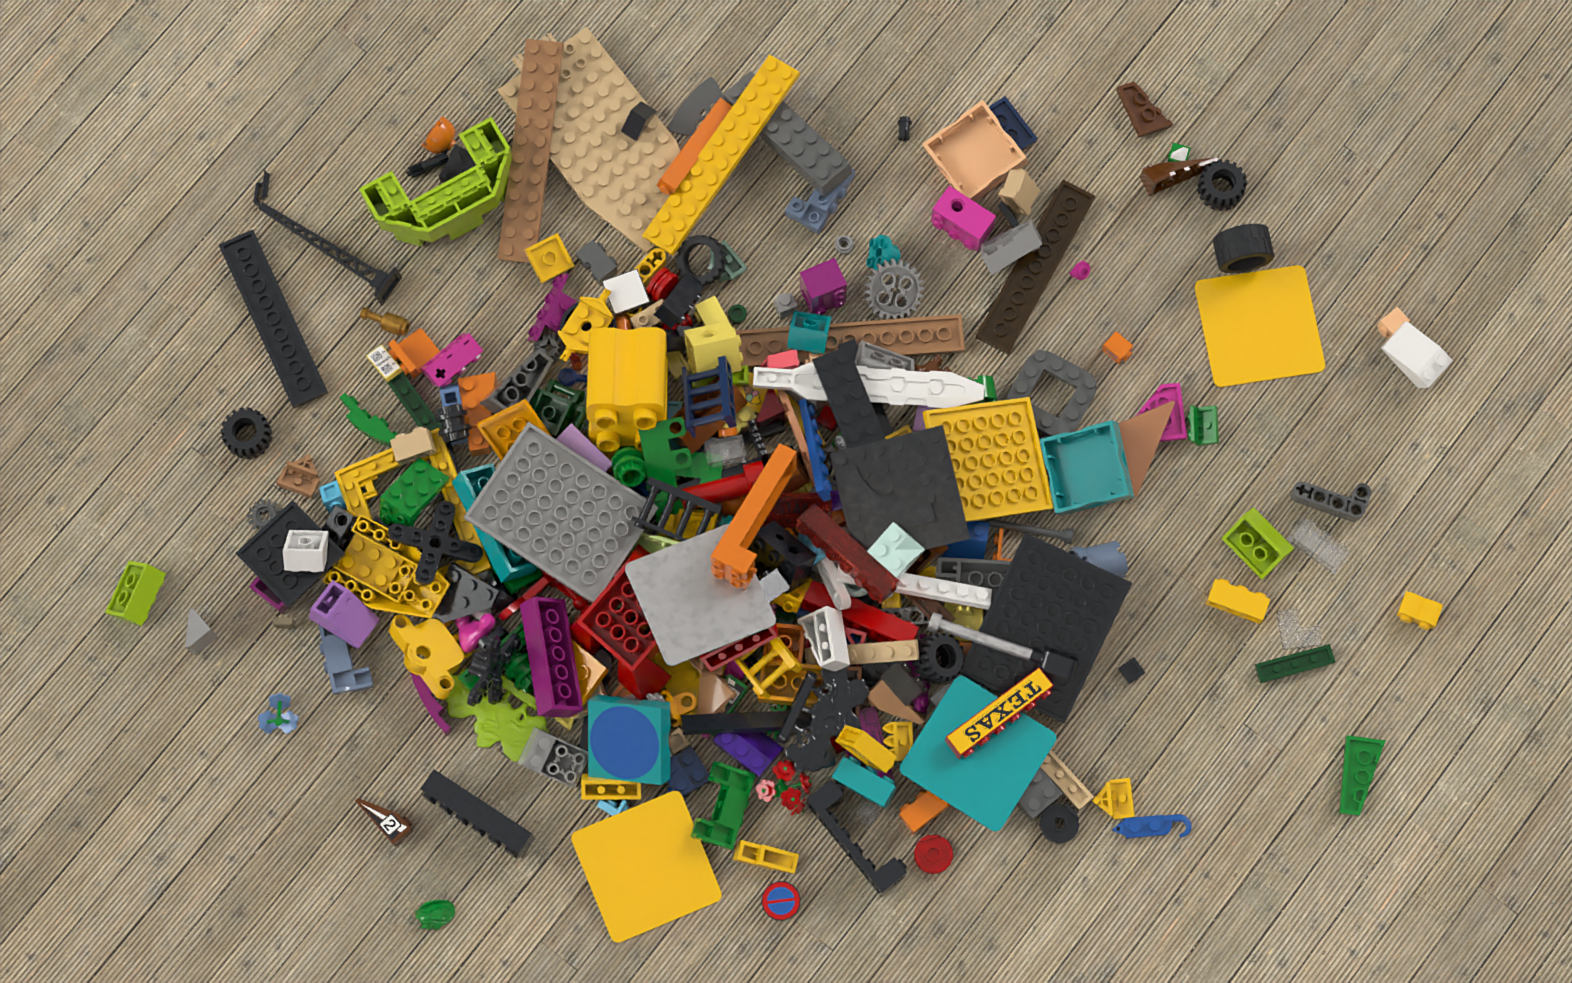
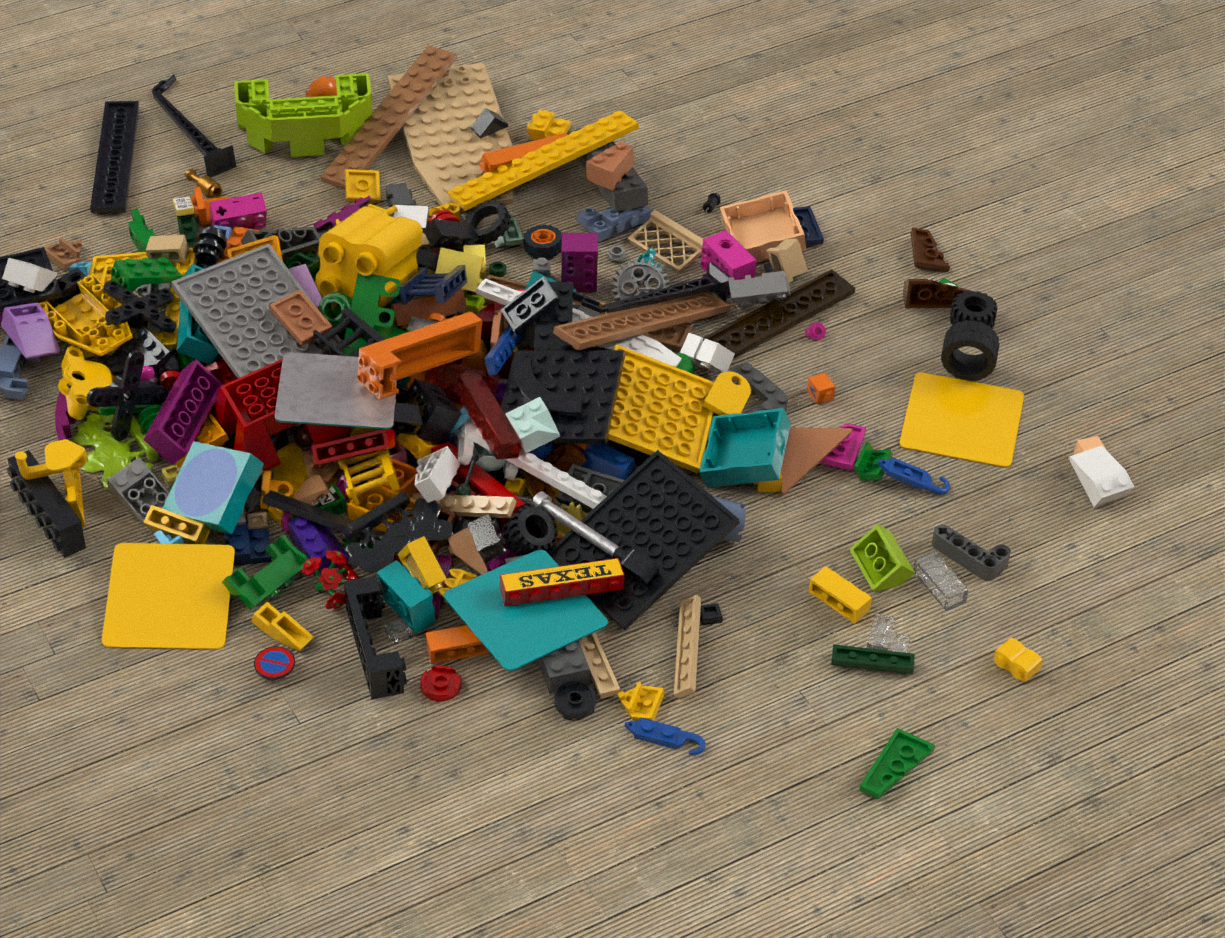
camera: 20 degrees right, 30 degrees down
black tyre [221,407,272,459] -> none
none -> yellow plate [15,439,87,527]
none -> nougat plate [269,290,333,346]
none -> hinge [454,454,479,495]
none -> black tile [501,276,561,335]
none -> black wheel [524,225,562,259]
none -> yellow plate [527,110,571,140]
none -> medium nougat plate [553,292,730,350]
none -> black piece [573,262,730,313]
none -> nougat wedge [586,142,634,191]
none -> tan fence [627,210,703,274]
none -> tan plate [674,594,701,699]
none -> white piece [680,333,735,374]
none -> yellow tile [702,371,751,415]
none -> blue plate [877,457,950,495]

